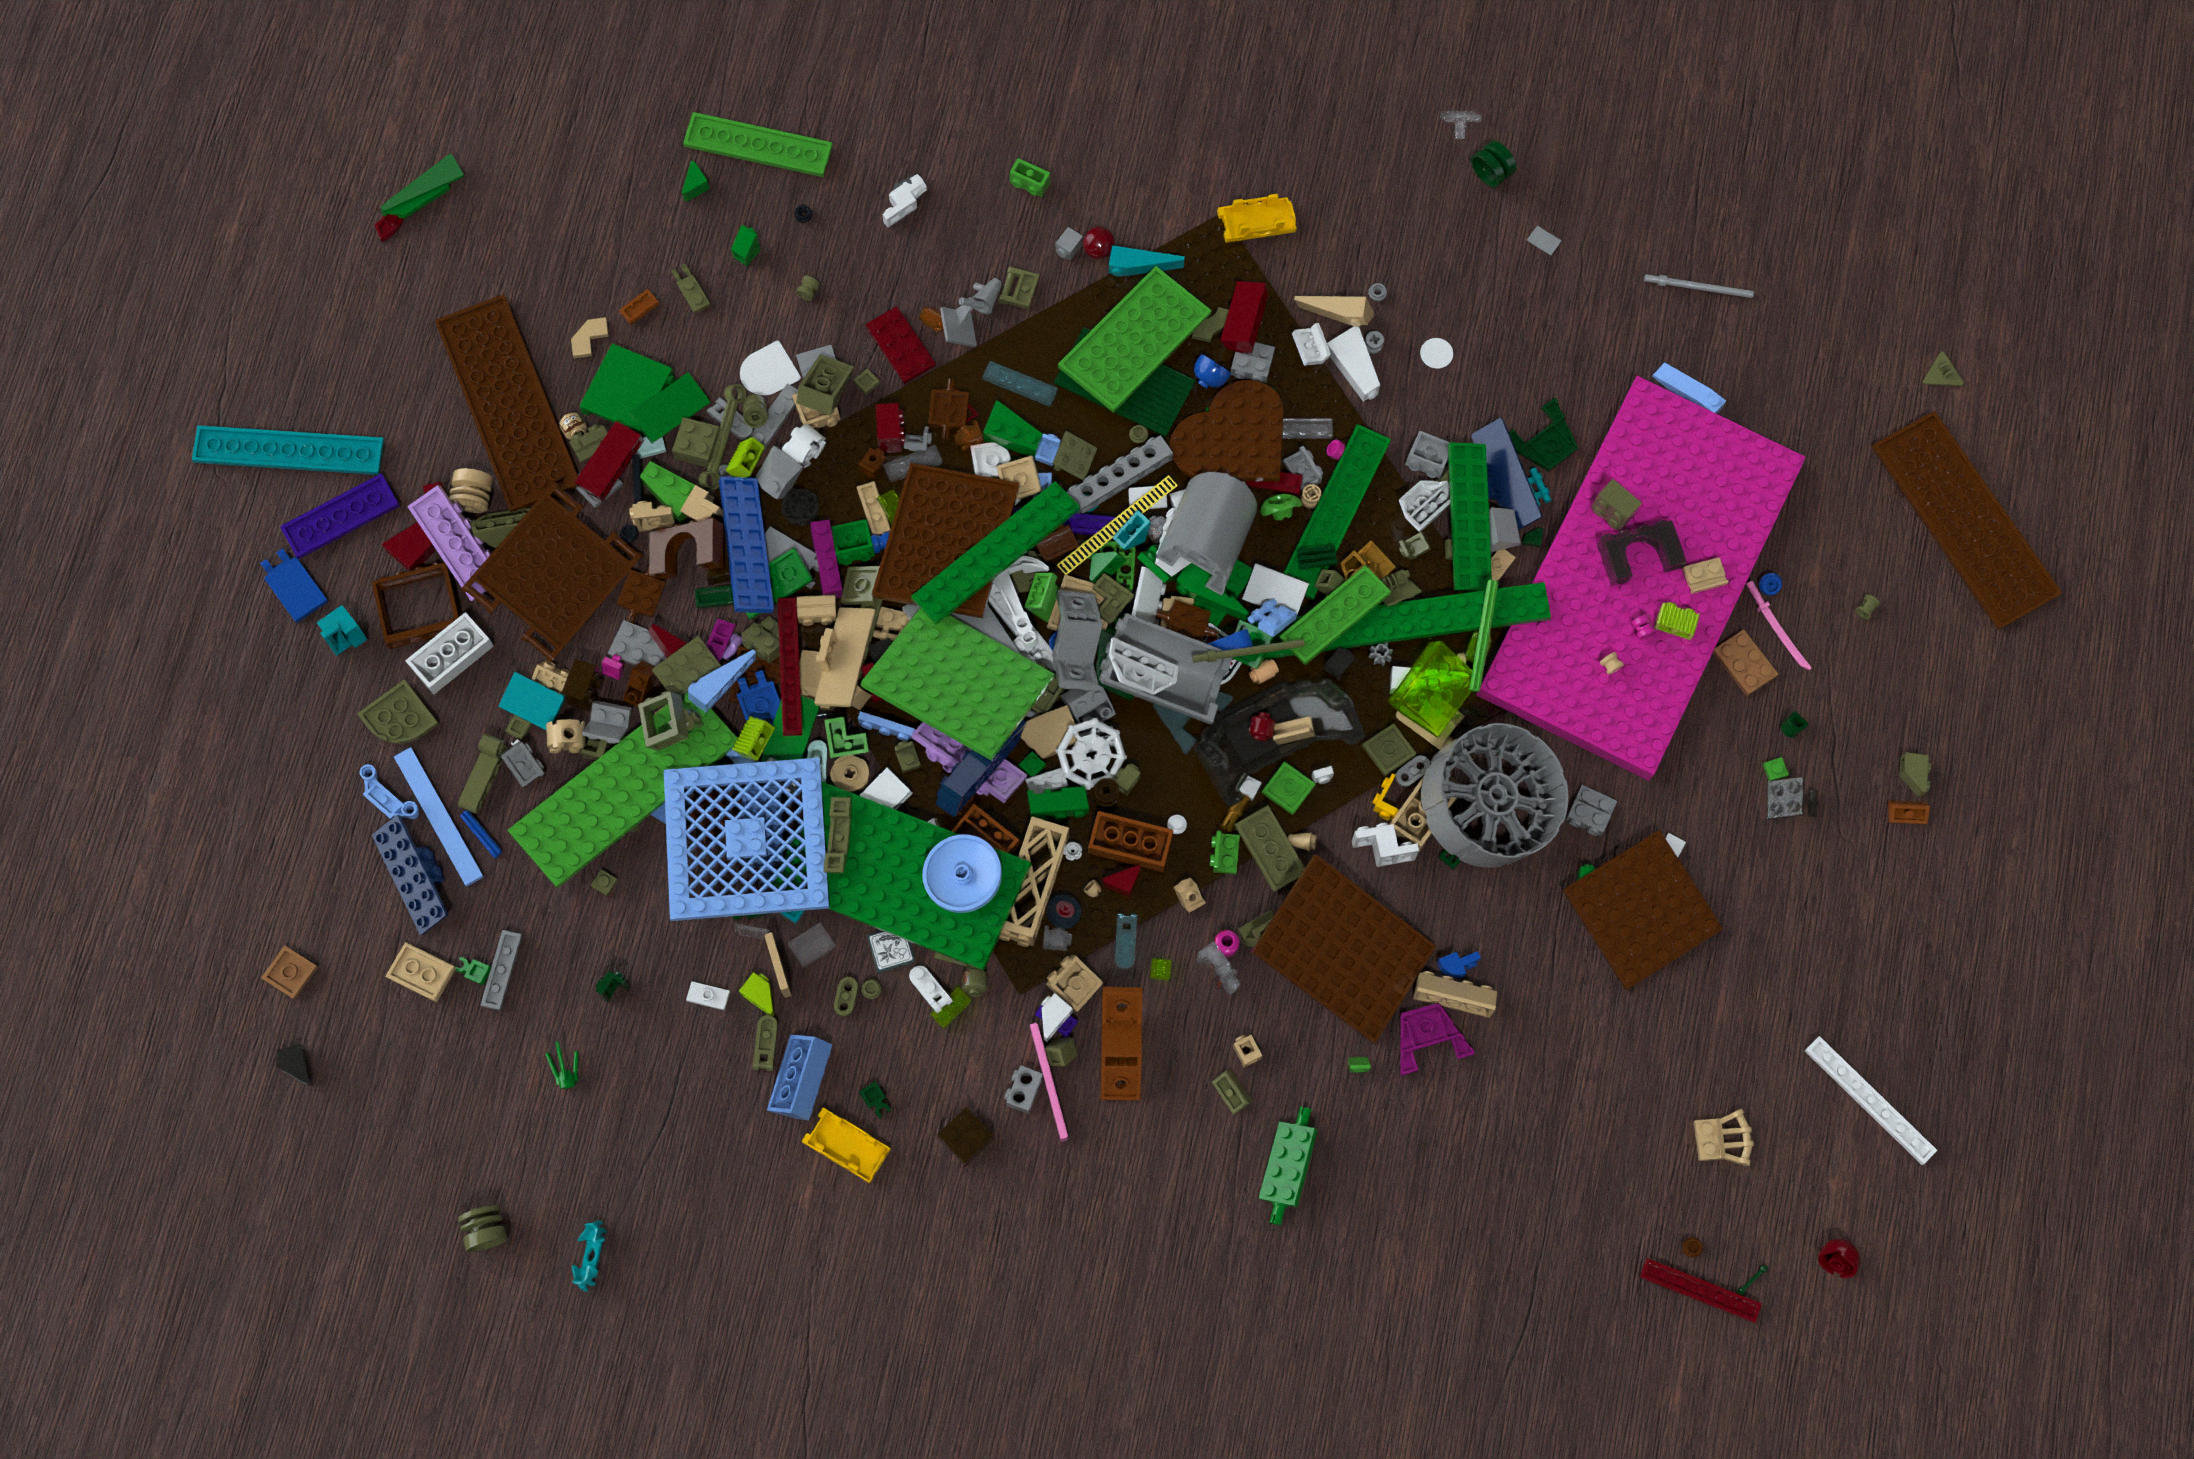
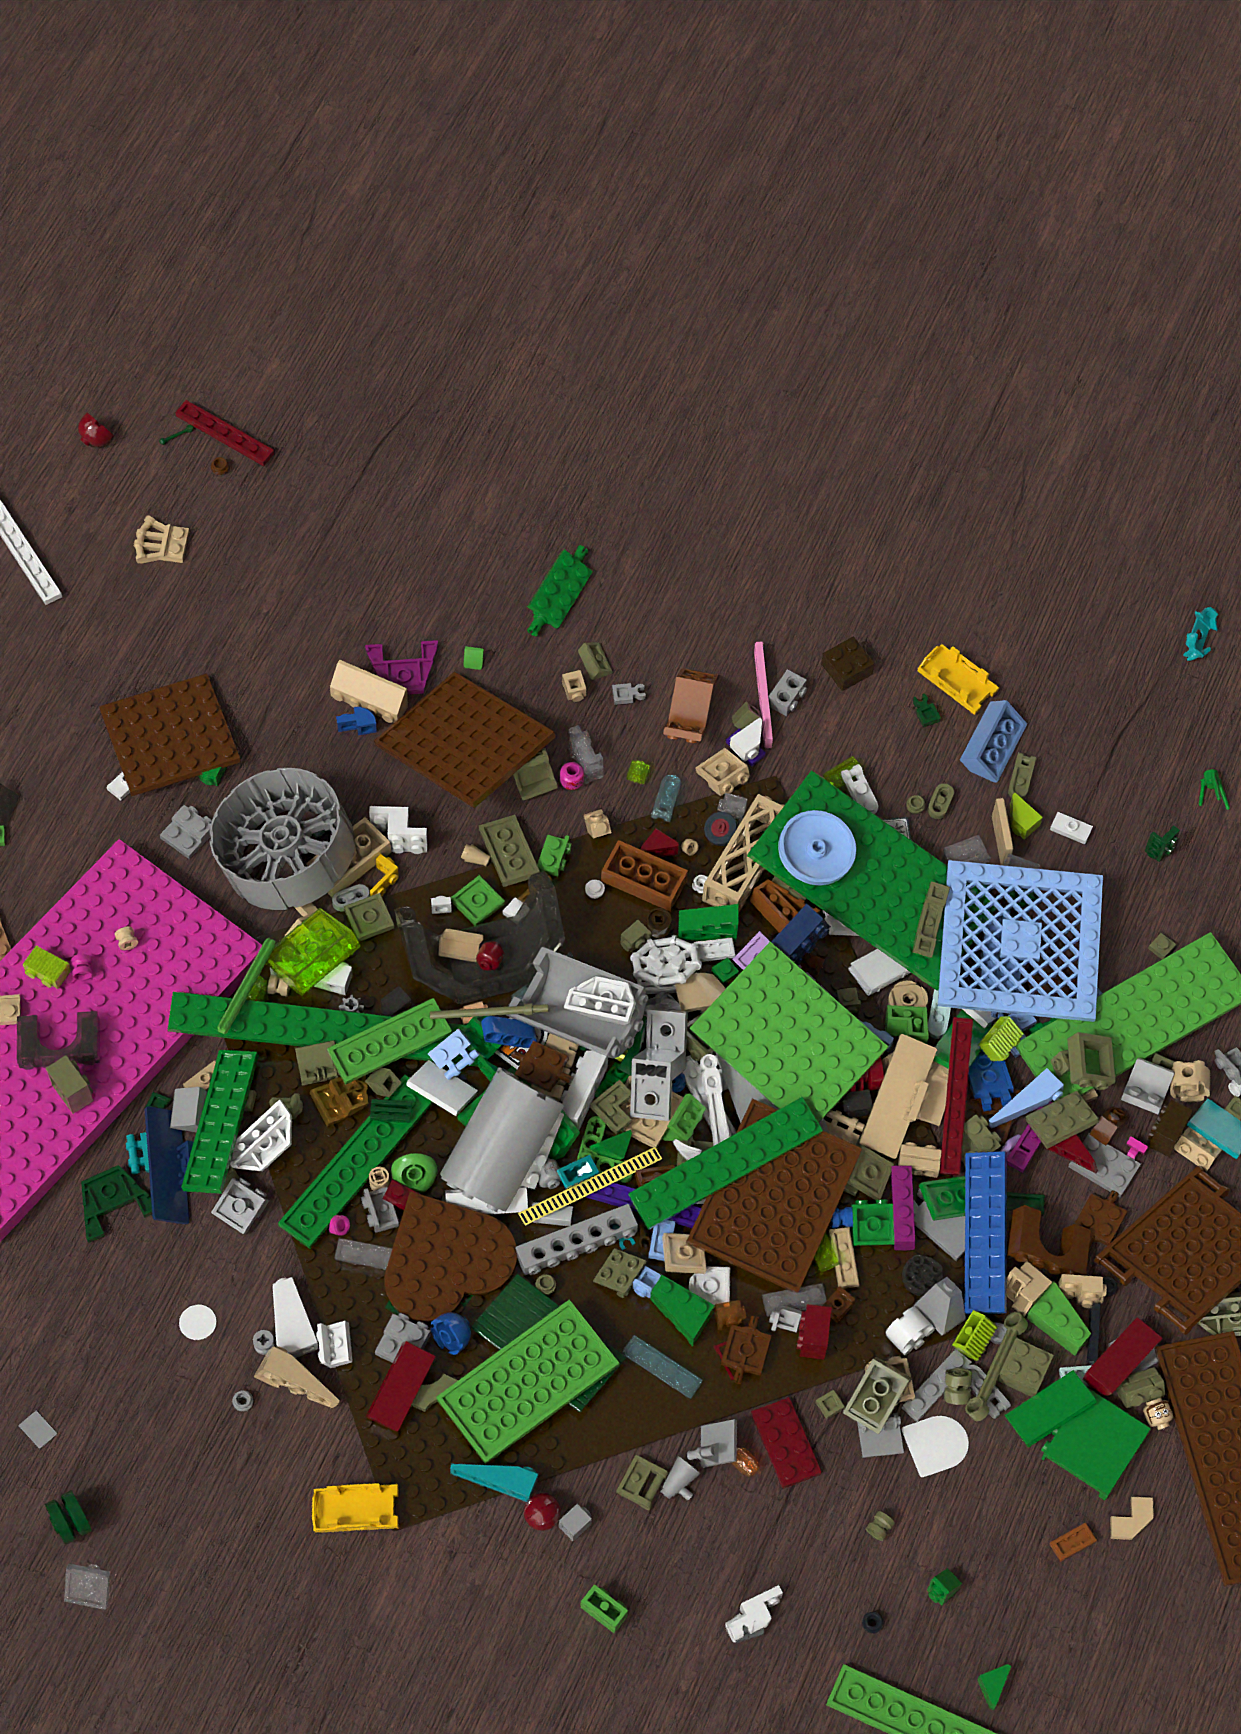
camera: 170 degrees left, 10 degrees down
olive hinge [671,264,711,314] -> none
none -> light grey plate [612,683,646,705]

